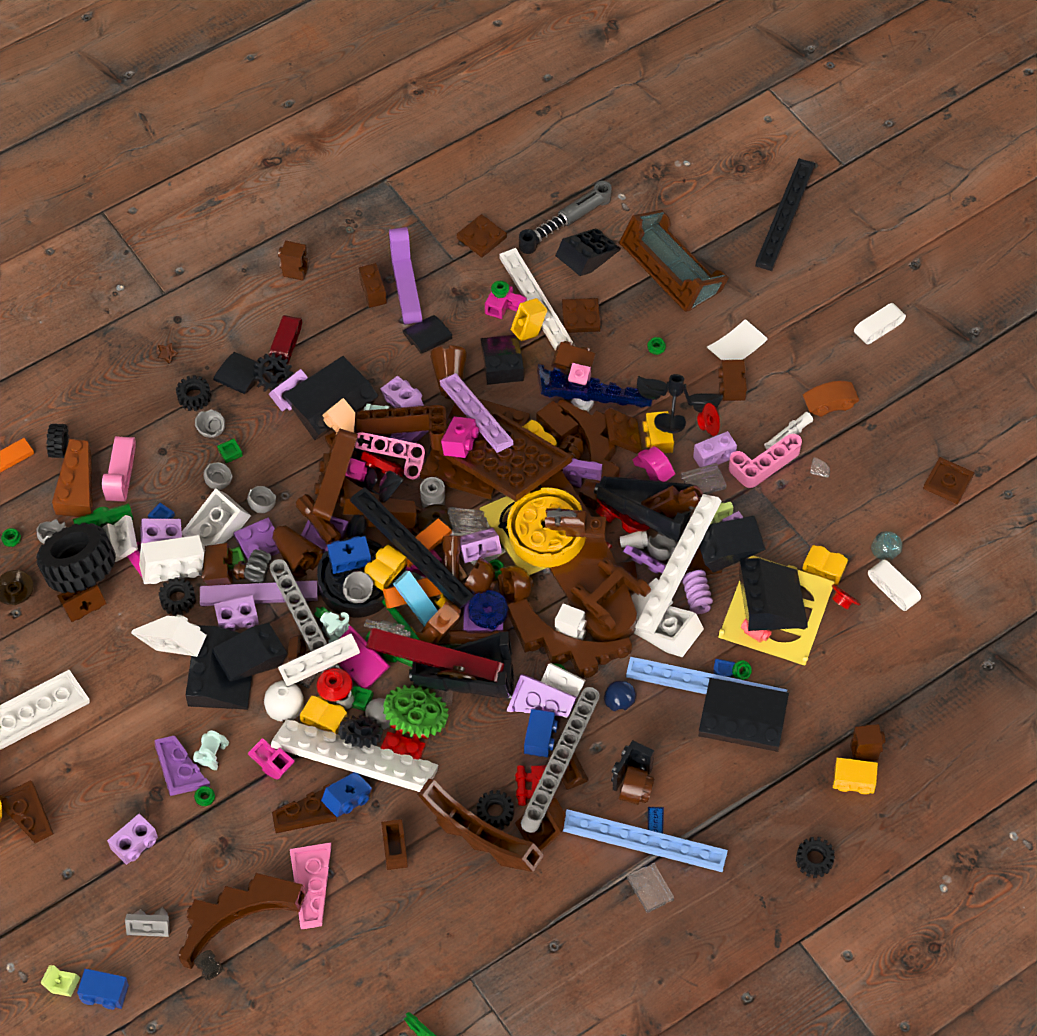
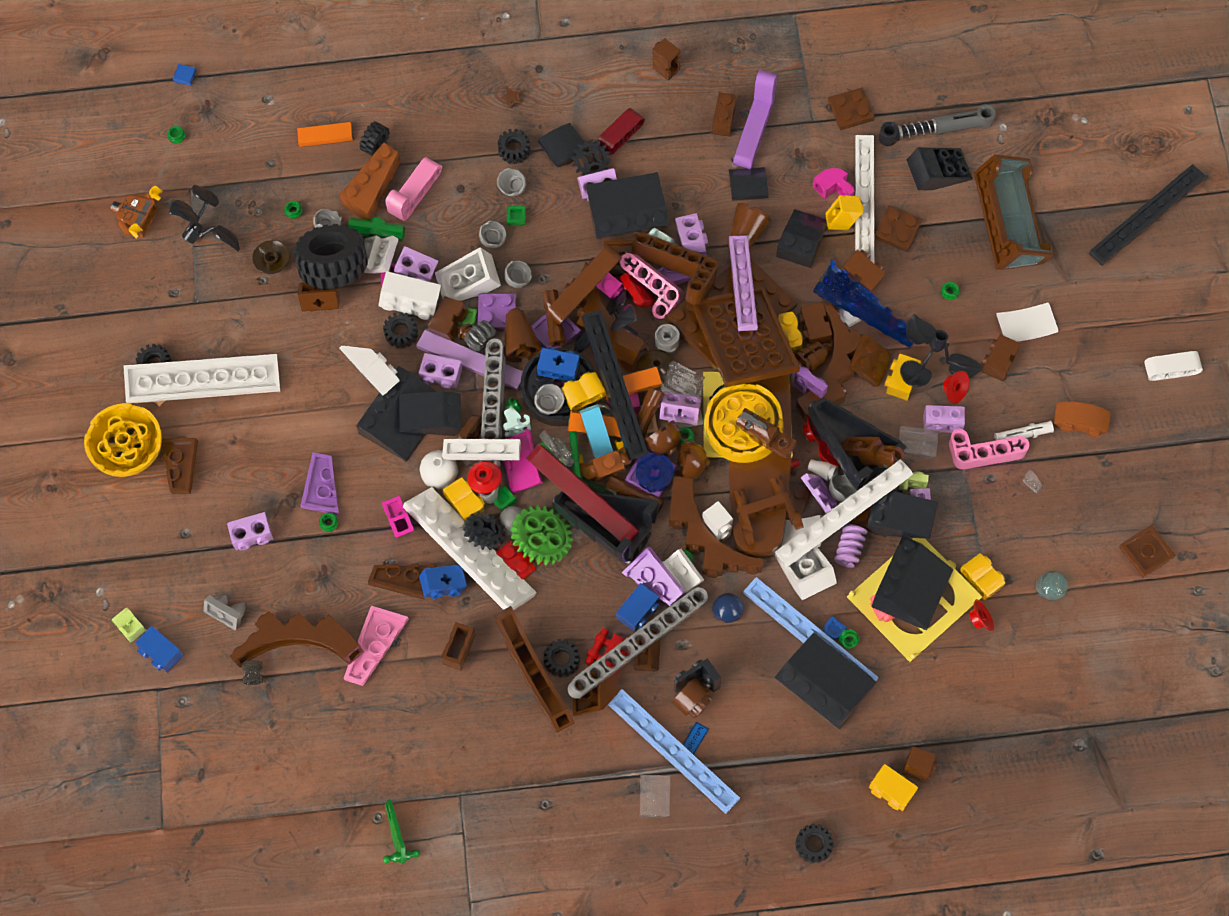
camera: 30 degrees right, 10 degrees up
blue tile [147,503,175,519] -> none
light aqua piece [193,731,229,770] -> none
light nougat slope [322,398,355,434] -> none
dark brown dish [437,666,477,680] -> none
dark pink brick [441,417,479,458] -> none
green plate [491,281,509,298] -> none
bright pink bracket [568,363,591,385] -> none
dark pink brick [632,446,675,482] -> none
white beam [868,560,921,611] -> none

